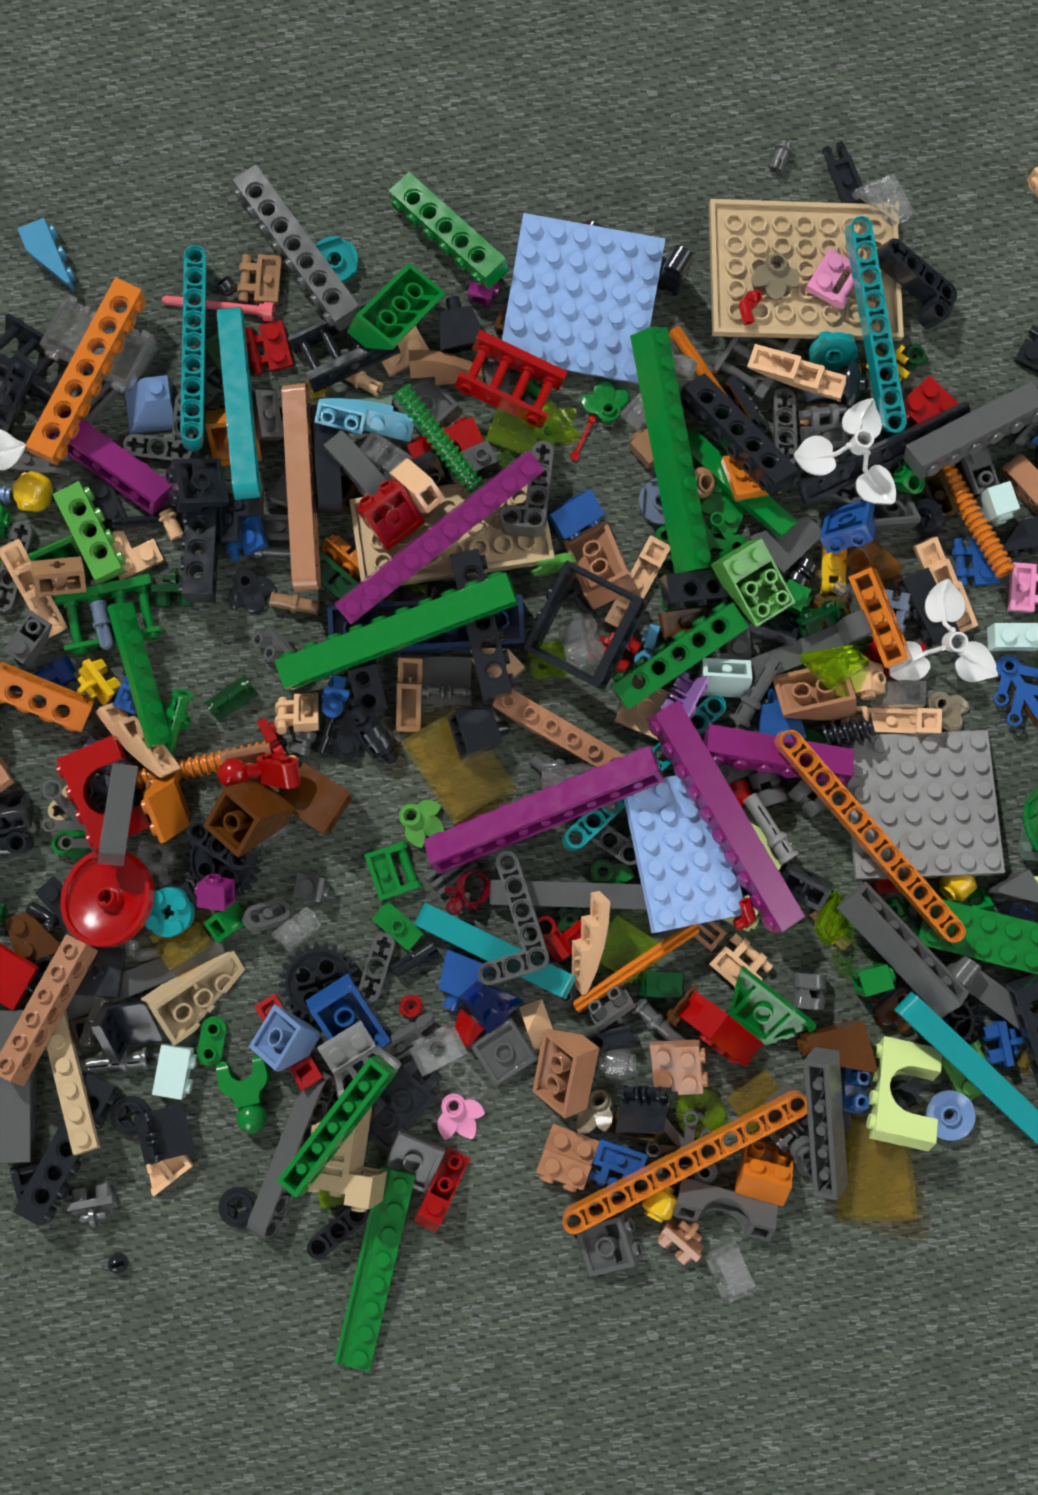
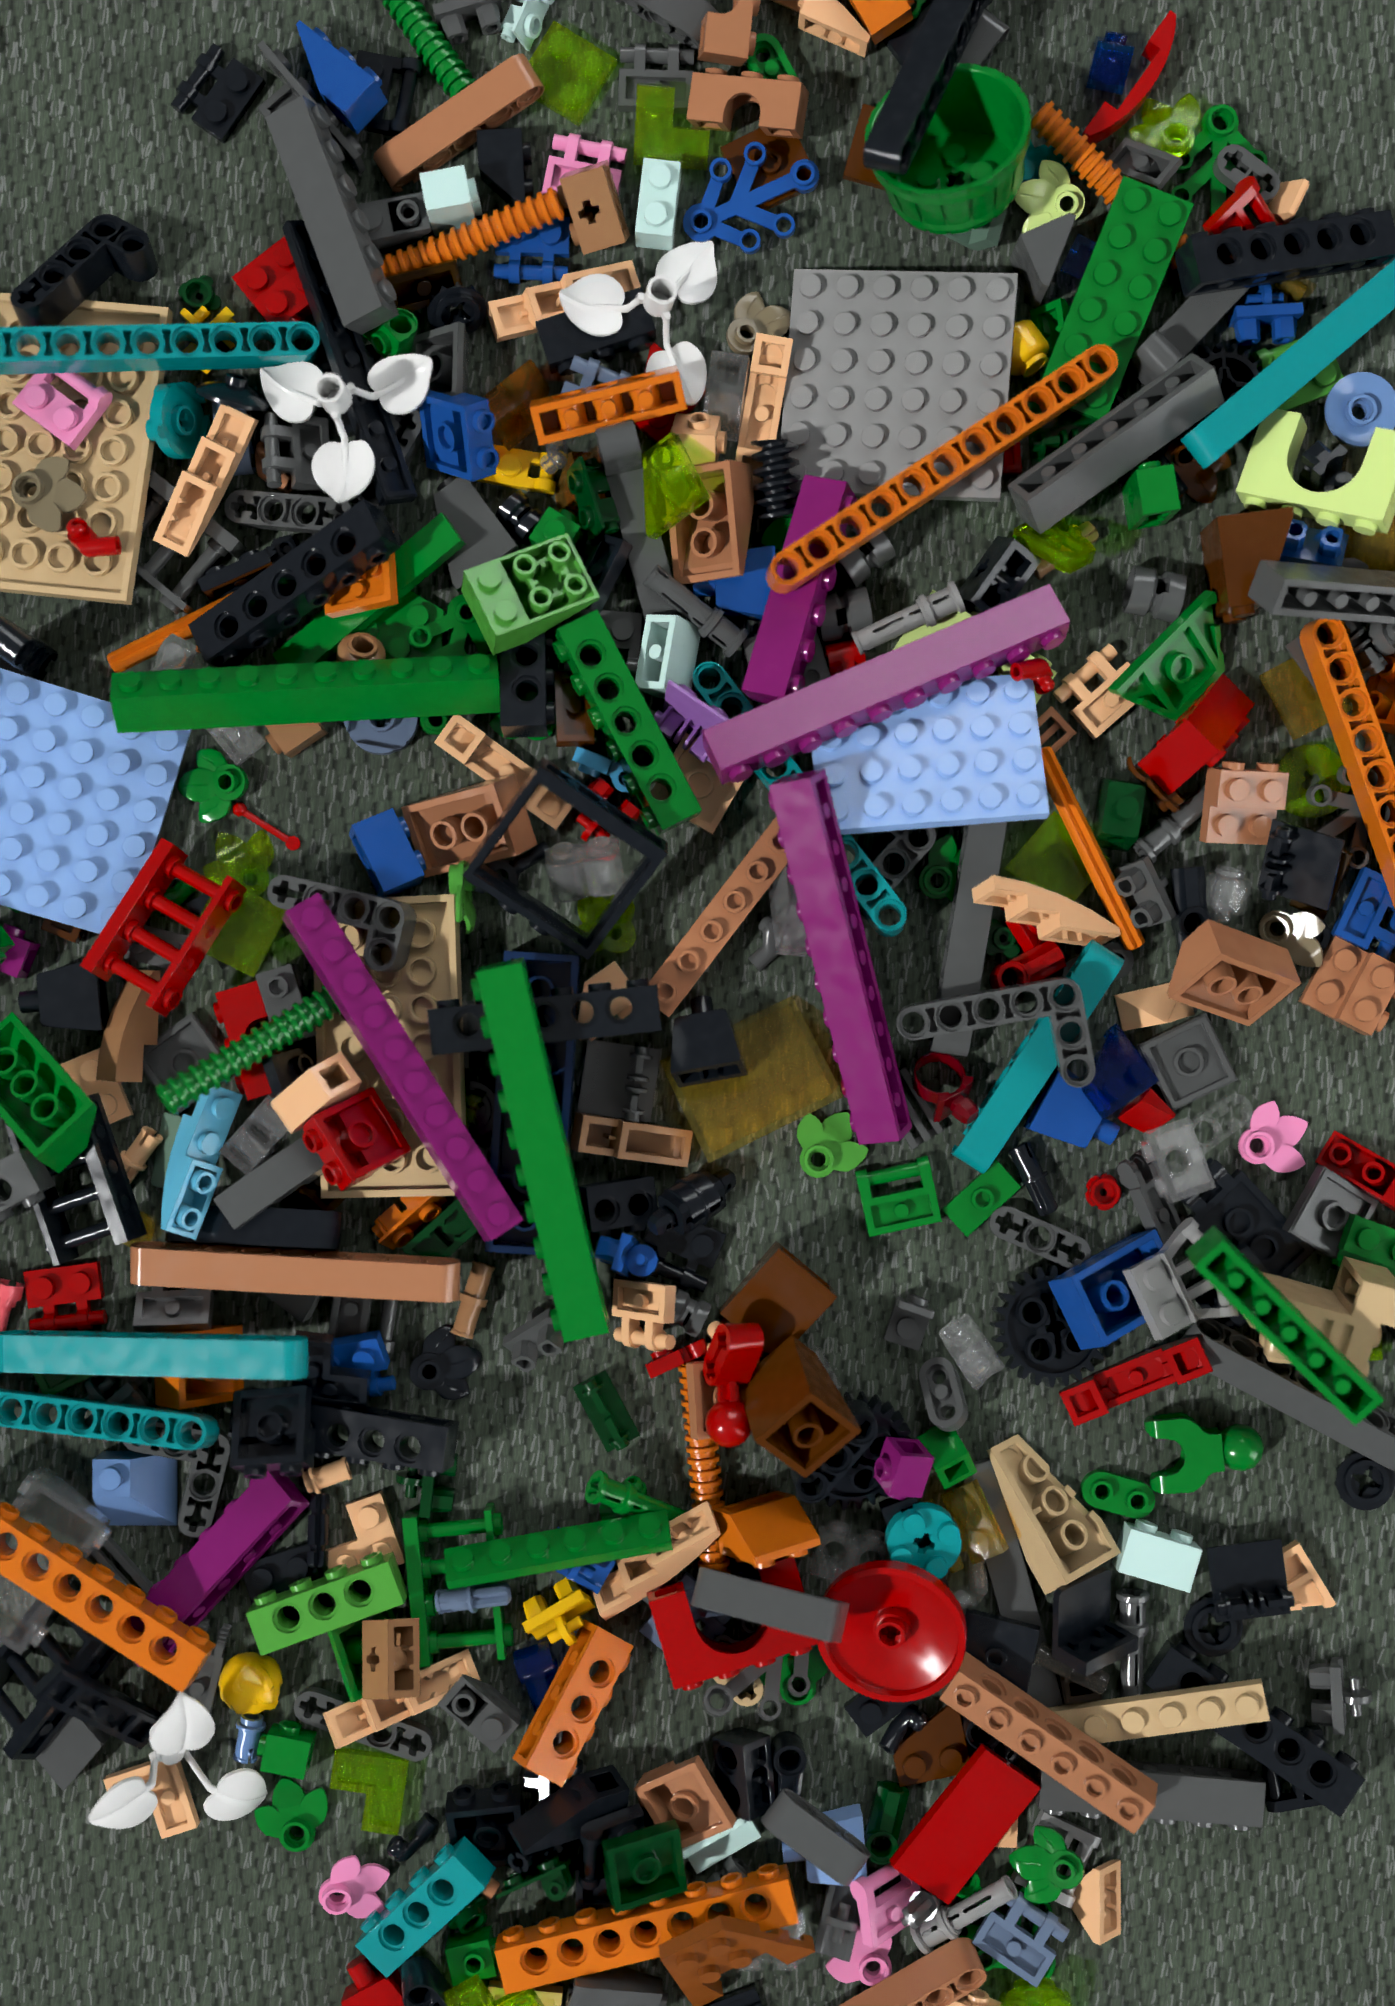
camera: 80 degrees left, 5 degrees up
medium blue slope [249,1004,321,1072] -> none
none -> medium nougat brick [557,160,630,255]

